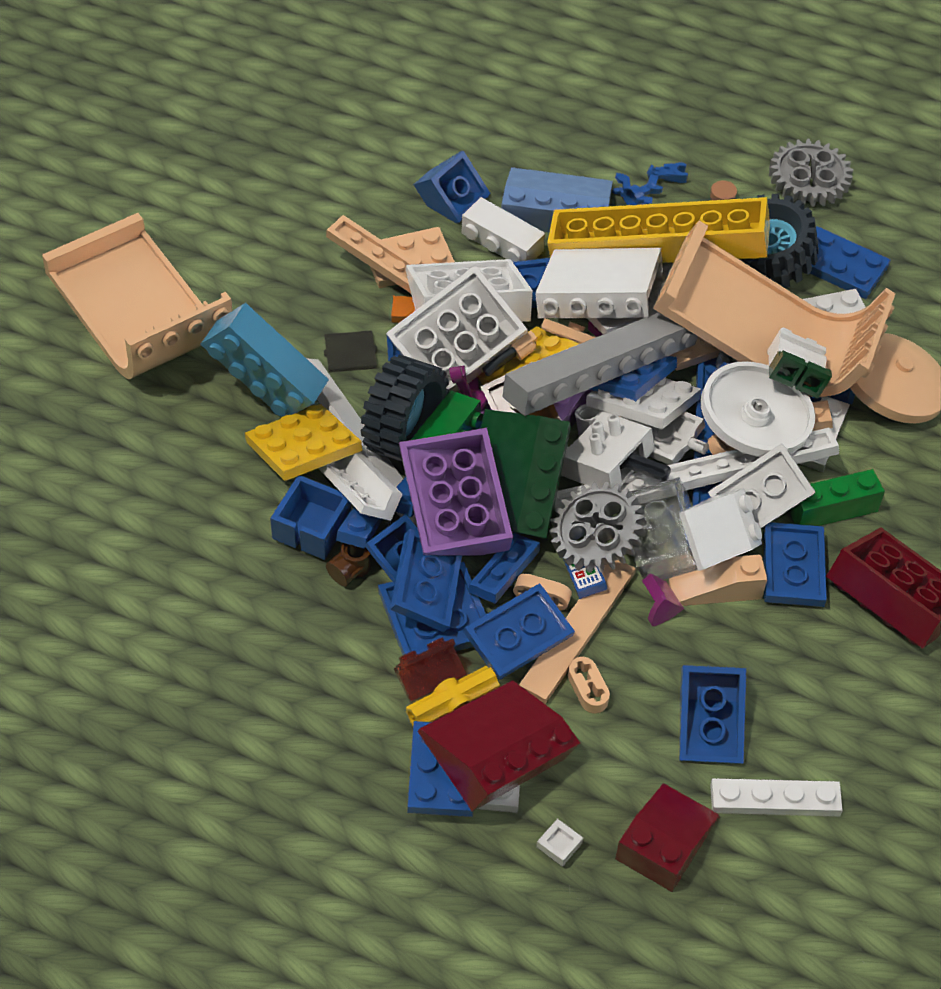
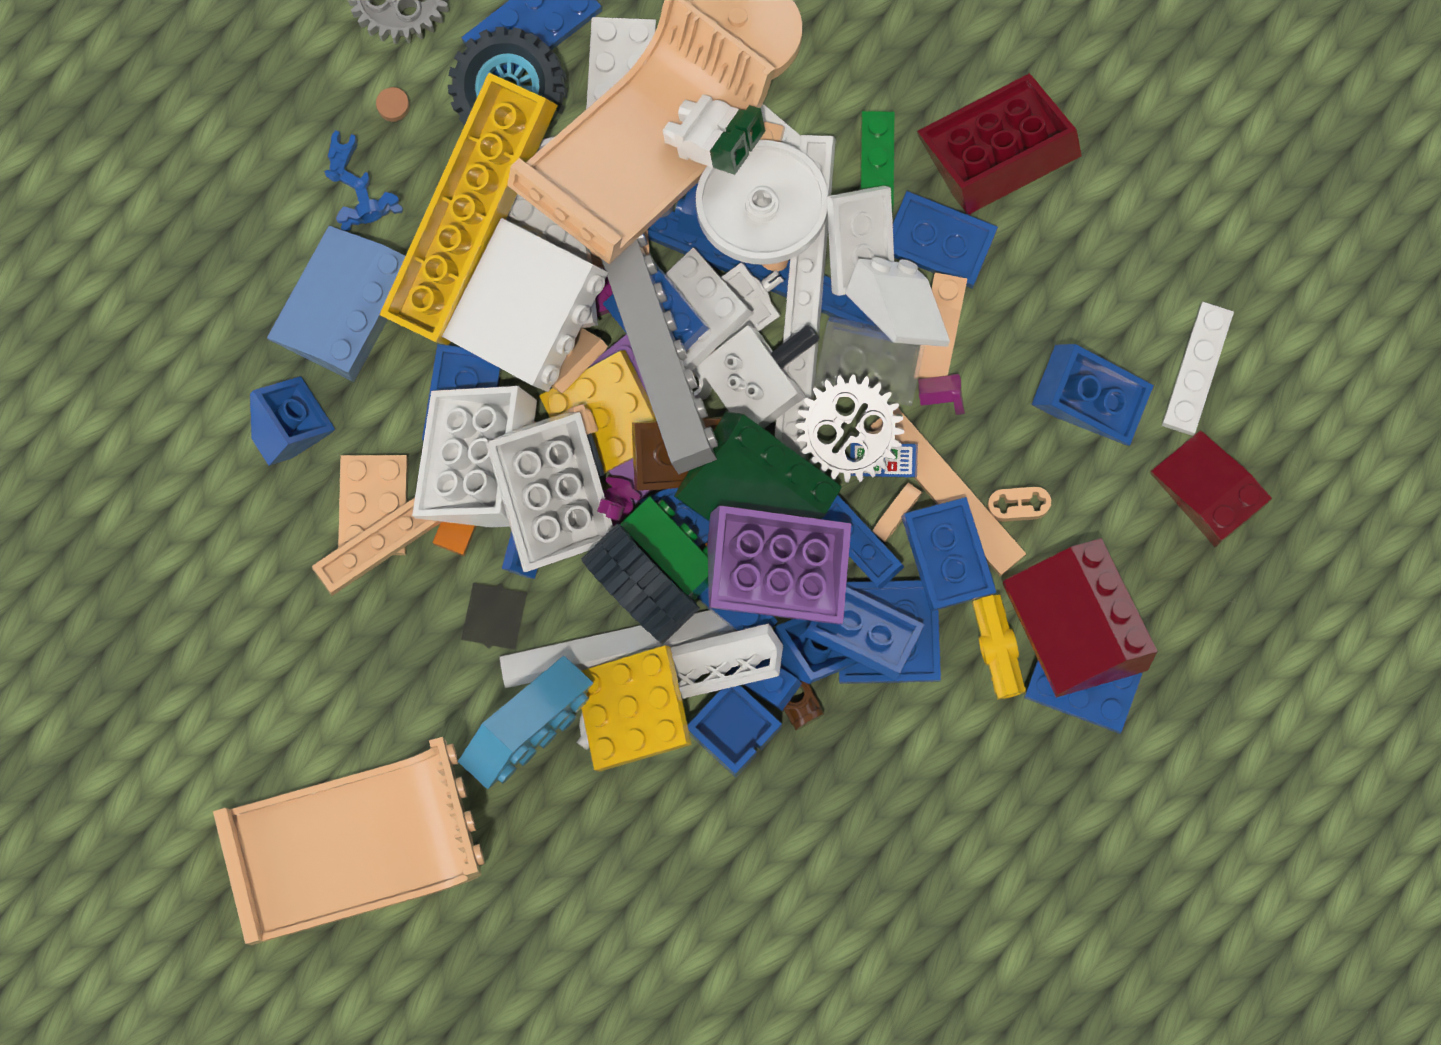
camera: 65 degrees left, 25 degrees up
clear red bracket [394,637,467,702] -> none
white brick [461,197,545,262] -> none
white plate [537,819,583,866] -> none

